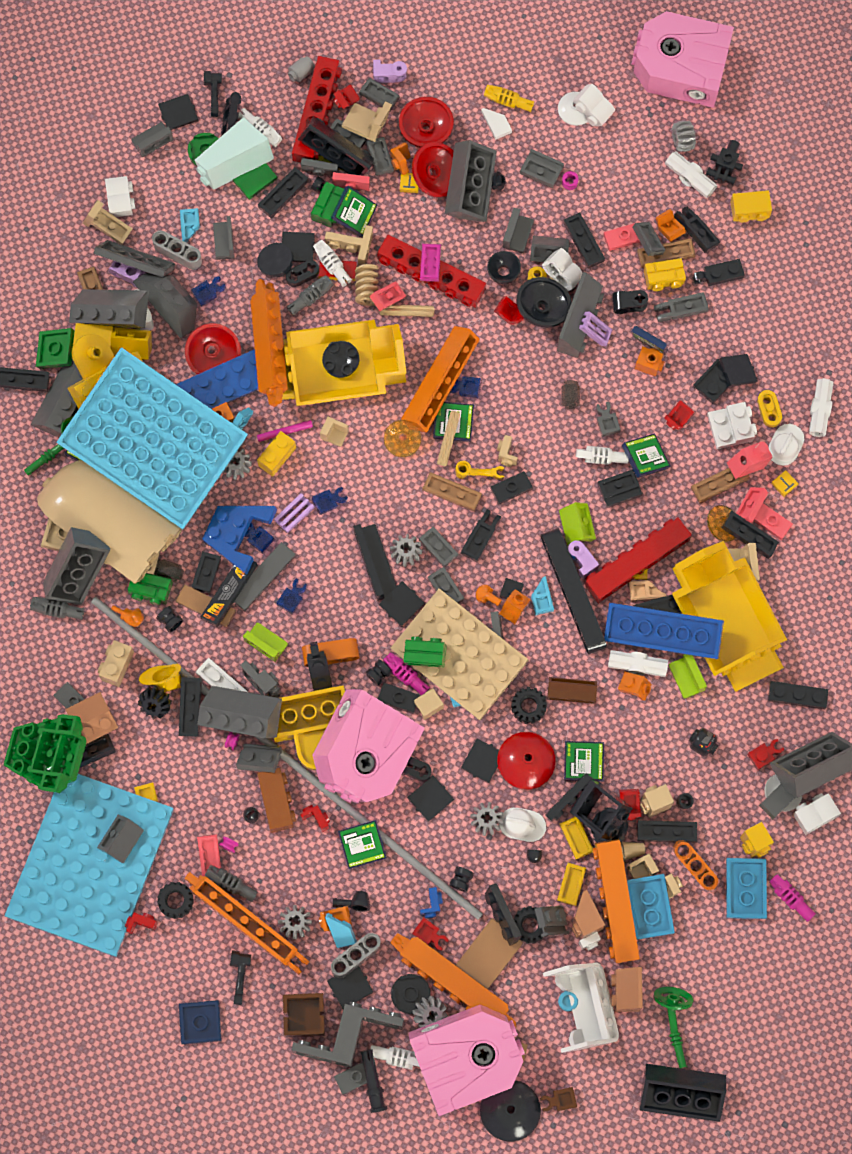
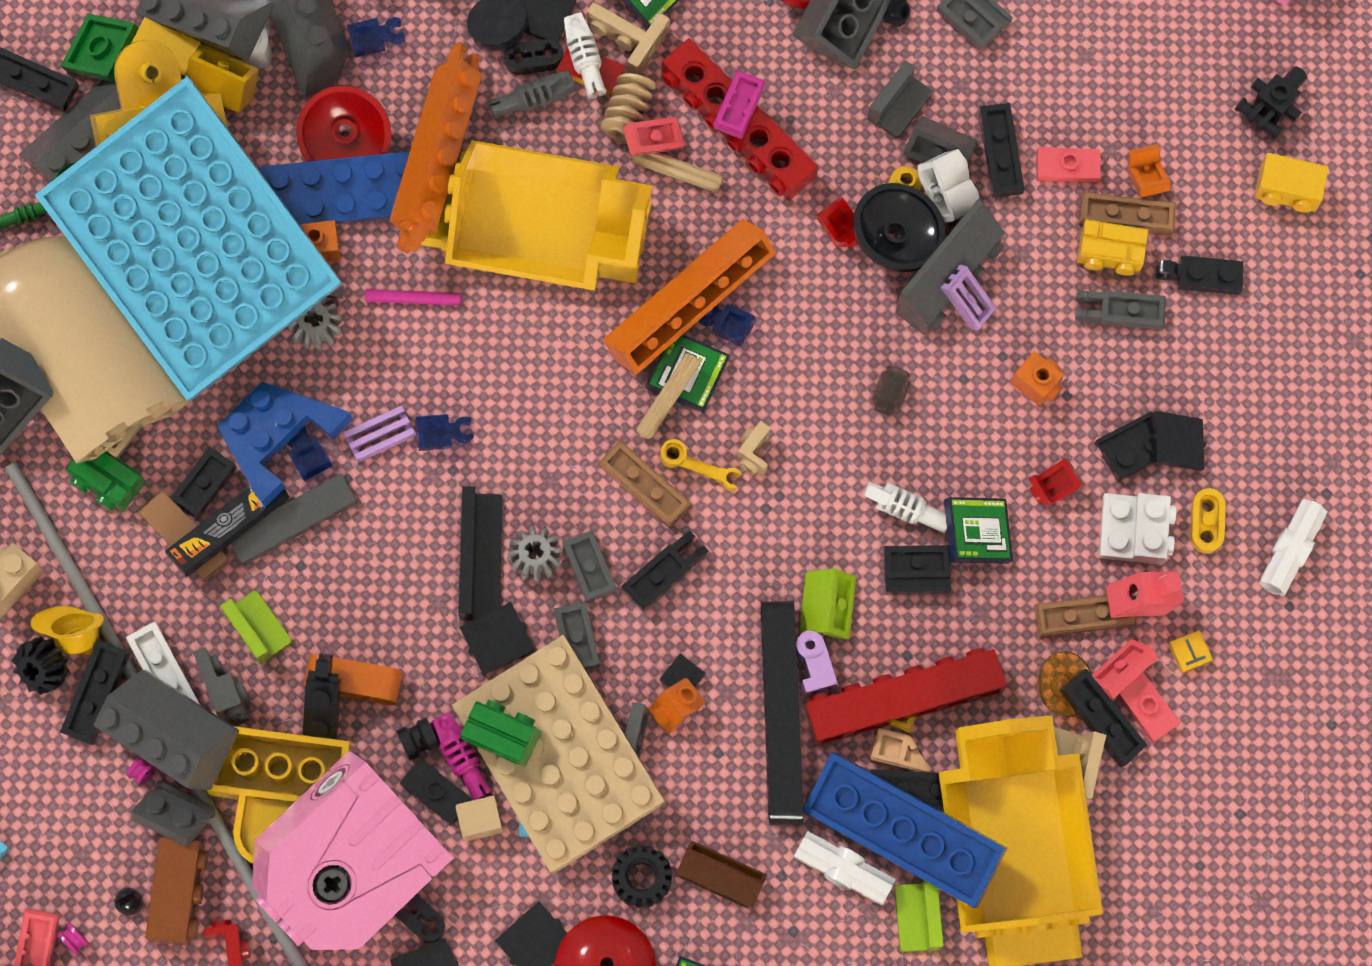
camera: 15 degrees right, 0 degrees up
orange piece [111,605,144,627] -> none
clear smoke brick [154,559,184,583] -> none
black wheel [156,606,183,633] -> none
medium azure tile [232,407,254,430] -> none
yellow brick [257,431,296,476] -> none
clear blue plate [276,578,307,615] -> none
tan panel [320,417,349,447] -> none
black dish [322,341,360,378] -> none
clear yellow dish [384,420,421,457] -> none
orange plate [475,584,502,606] -> none
black piece [487,251,521,284] -> none
black plate [490,471,533,505] -> none
medium azure tile [531,576,554,616] -> none
dark pink bush [562,171,579,190] -> none
dark grey plate [596,402,620,437] -> none
black piece [612,290,648,314] -> none
orange bracket [618,672,652,701] -> none
dark blue tile [631,326,668,355] -> none
dark grey plate [632,222,666,256] -> none
white piece [665,151,717,198] -> none
light grey gear [672,121,696,152] -> none
black hinge [674,206,720,253] -> none
white piece [769,424,804,466] -> none

